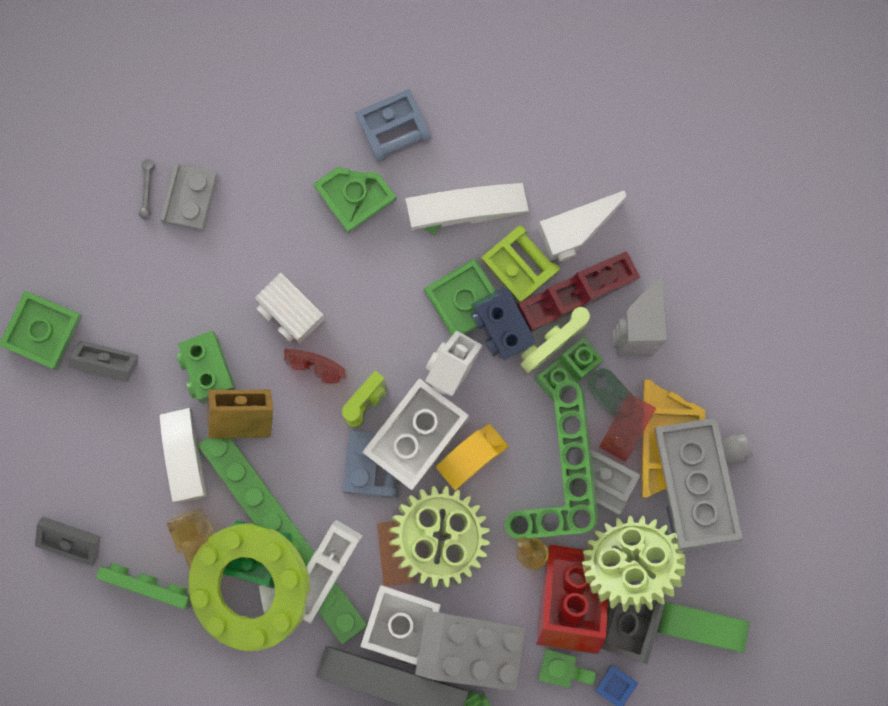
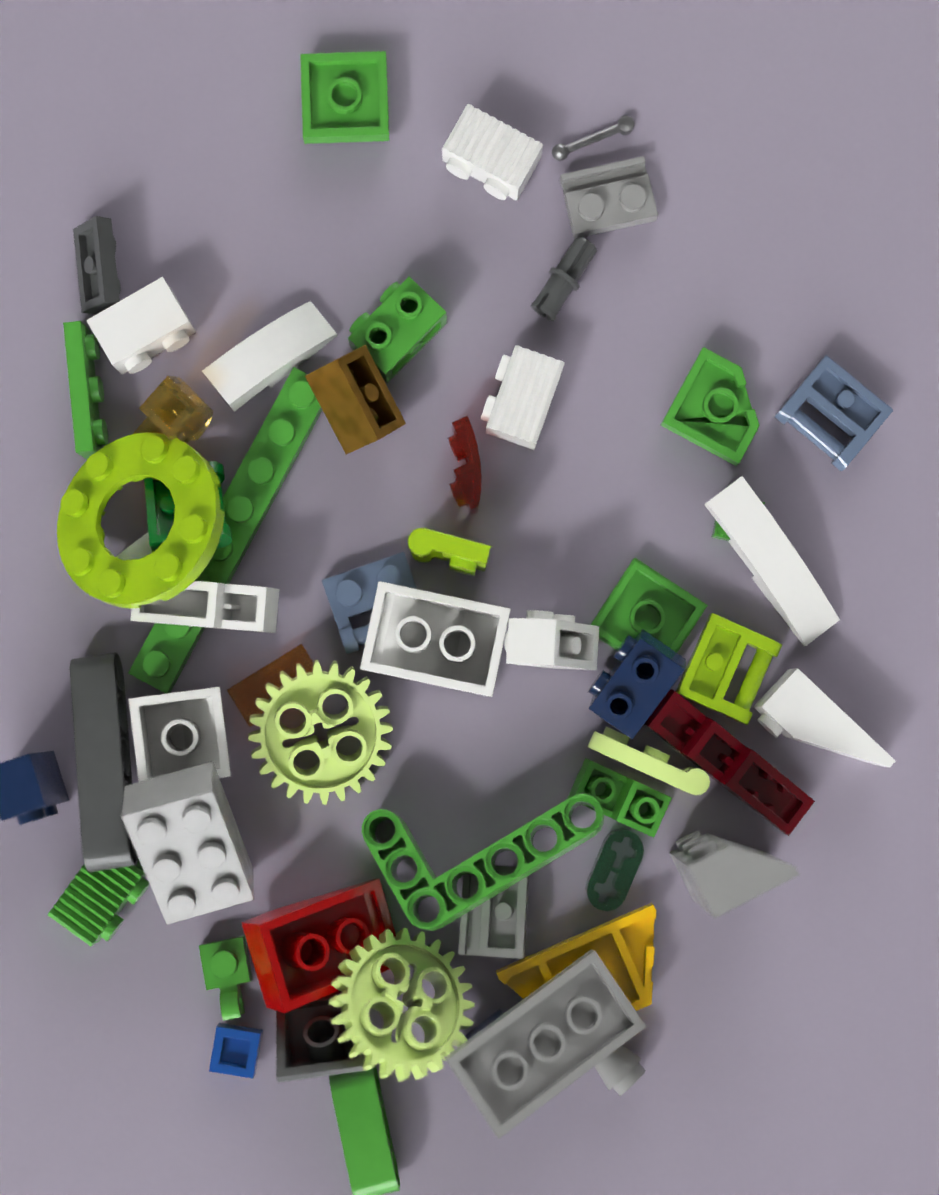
camera: 60 degrees right, 5 degrees up
dark grey plate [69,341,138,382] -> none
yellow brick [436,423,509,490] -> none
clear yellow plate [517,537,548,570] -> none
clear red slope [599,393,656,462] -> none
none -> white brick [86,277,196,375]
none -> white brick [442,104,543,201]
none -> dark grey axle [531,237,597,321]

